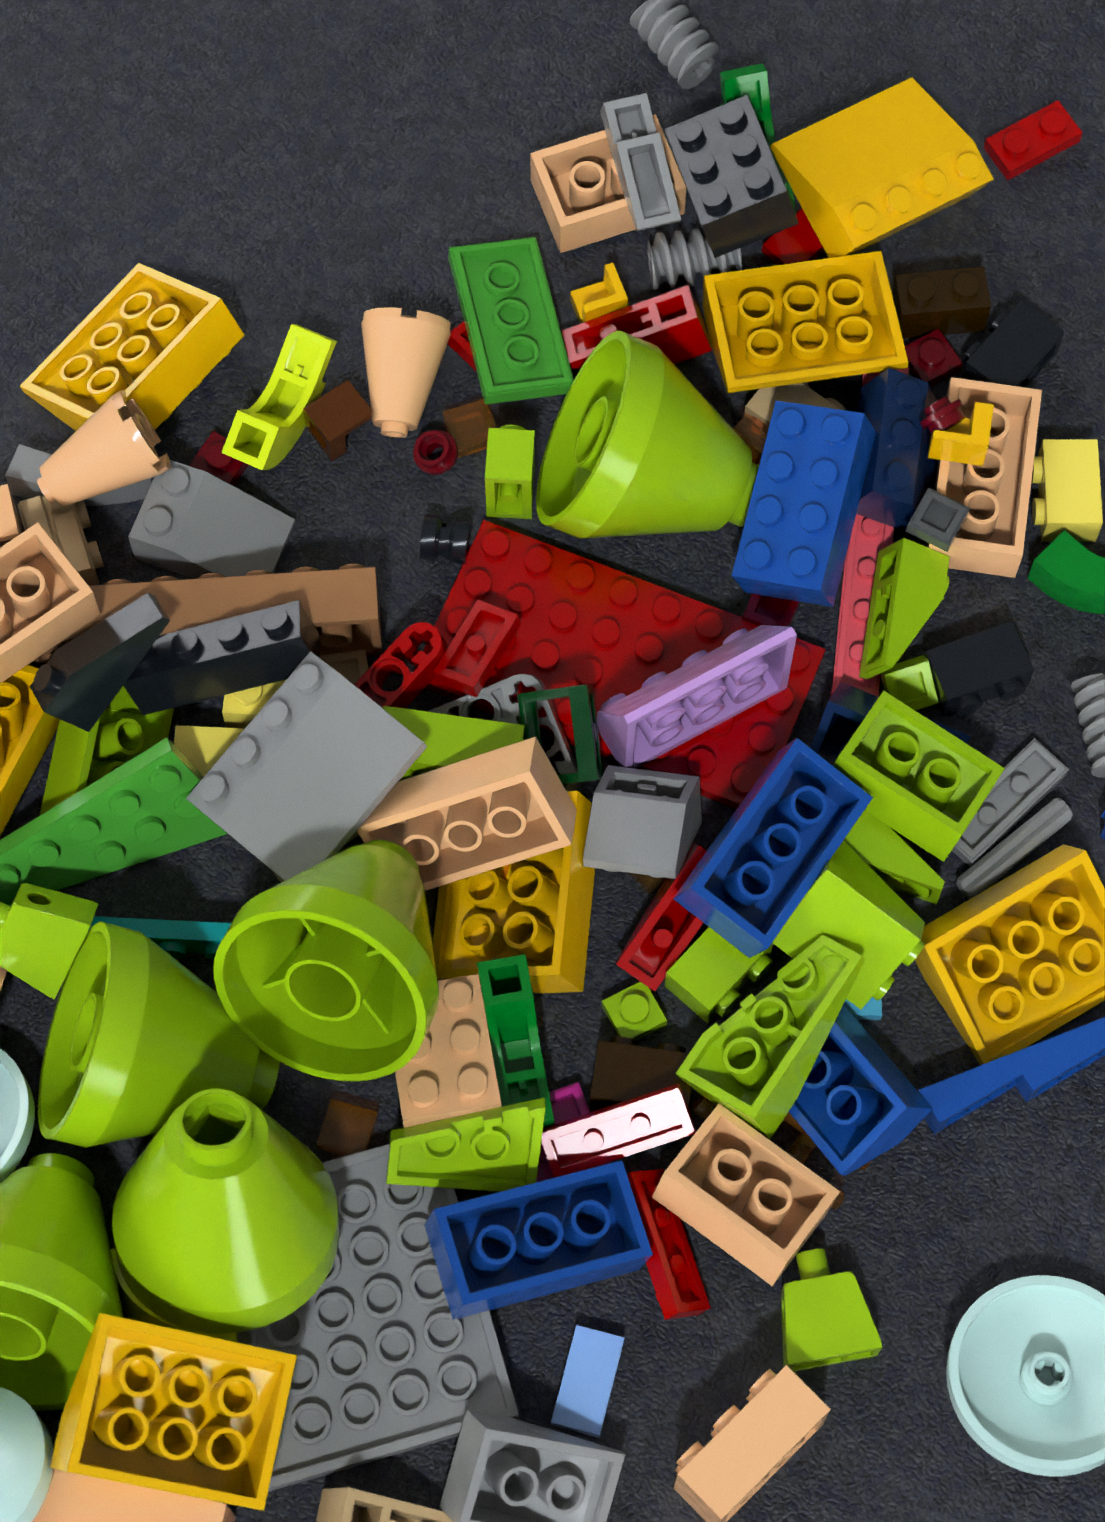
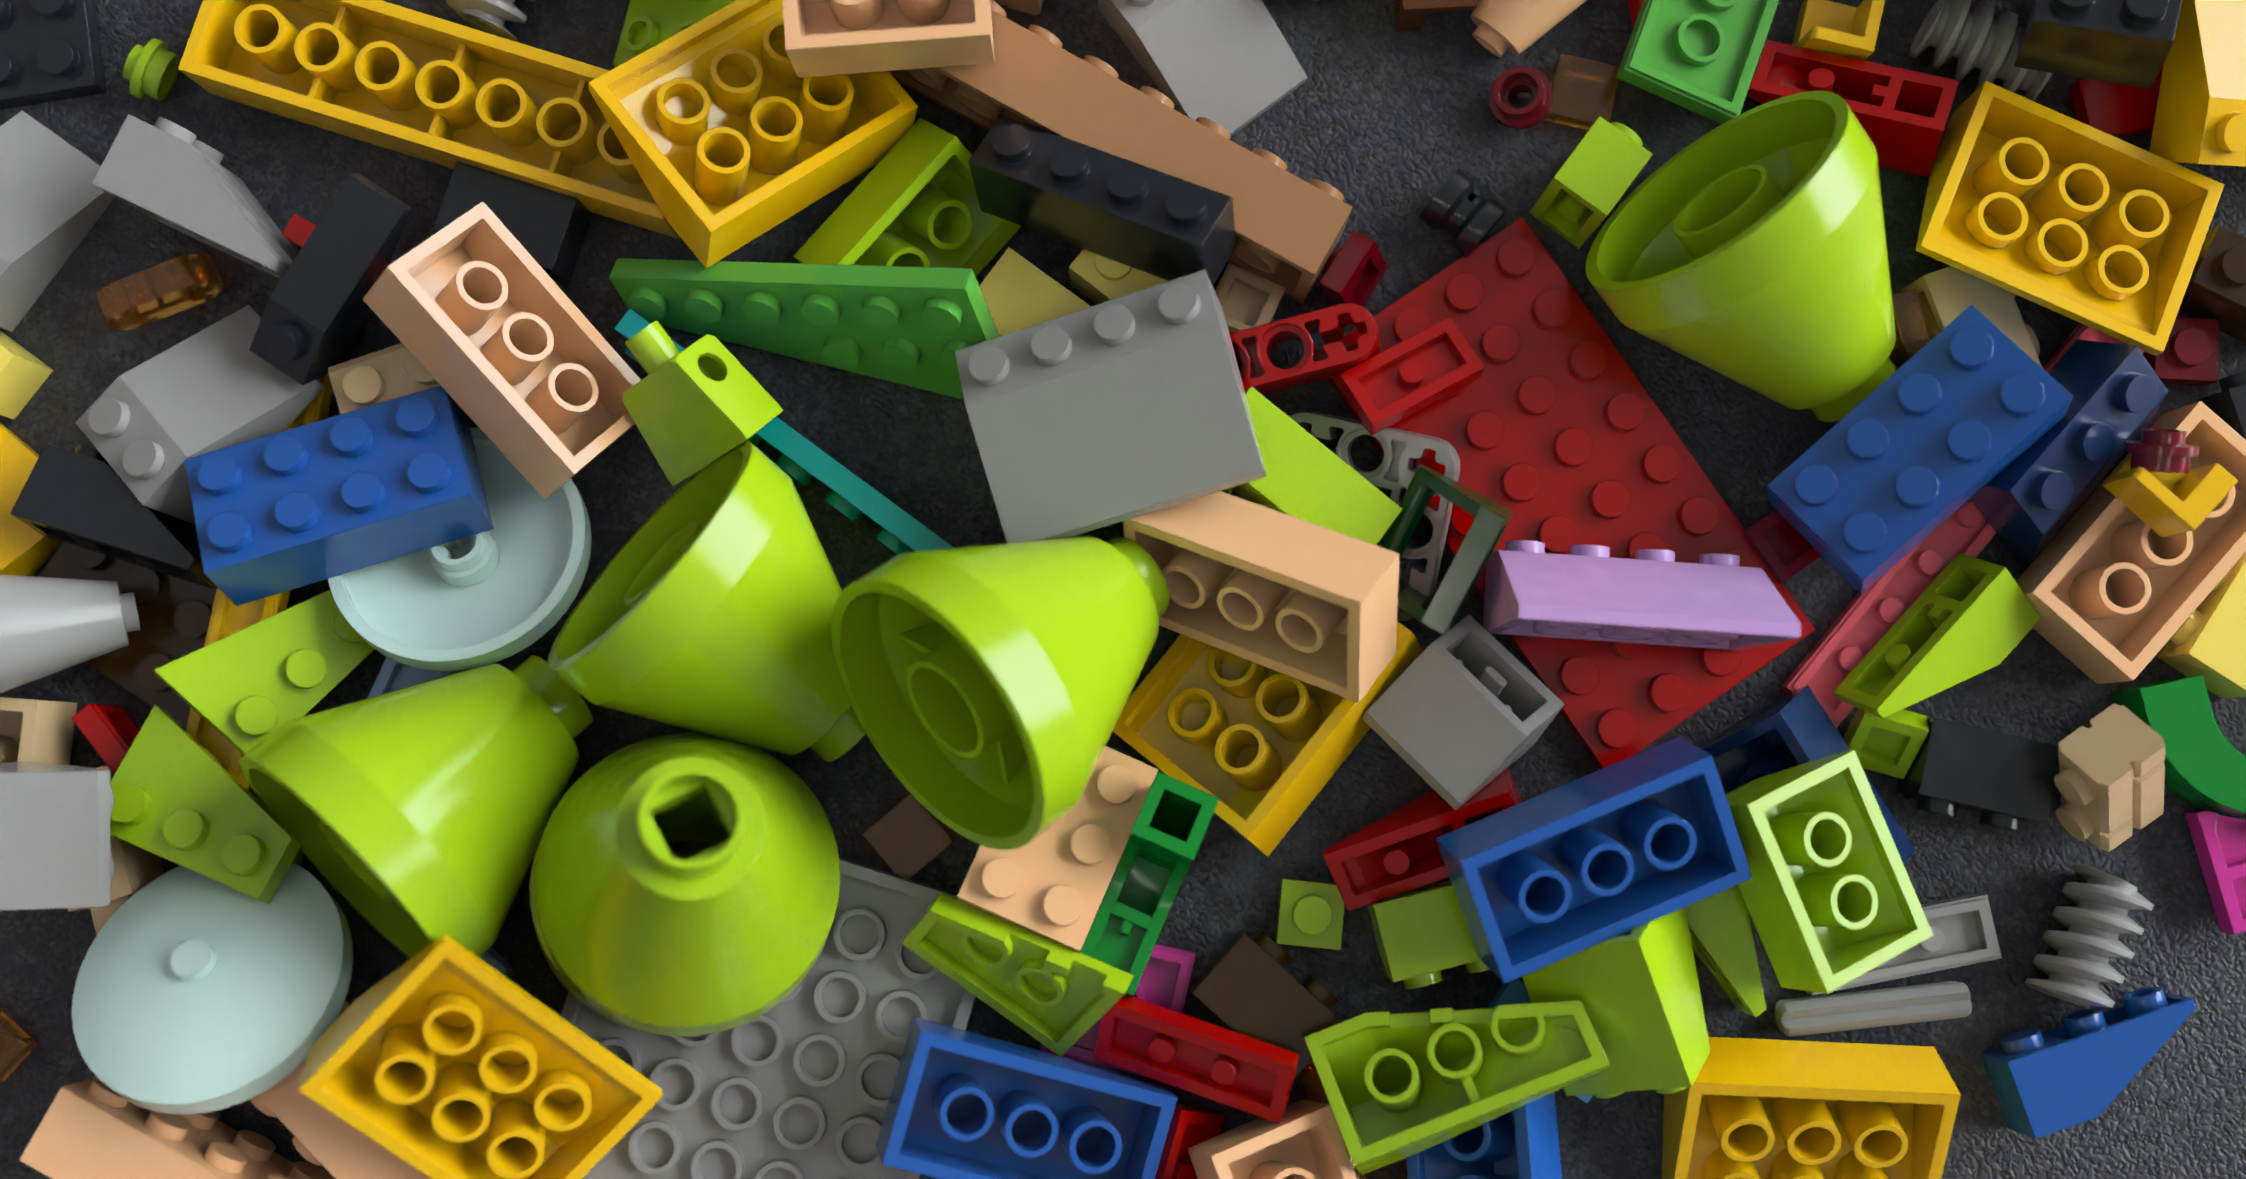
camera: 35 degrees right, 15 degrees up
black slope [30,593,170,732] -> none
dark grey tile [906,488,970,552] -> none
none -> dark red plate [1319,231,1388,306]
none -> tan brick [2054,703,2165,852]

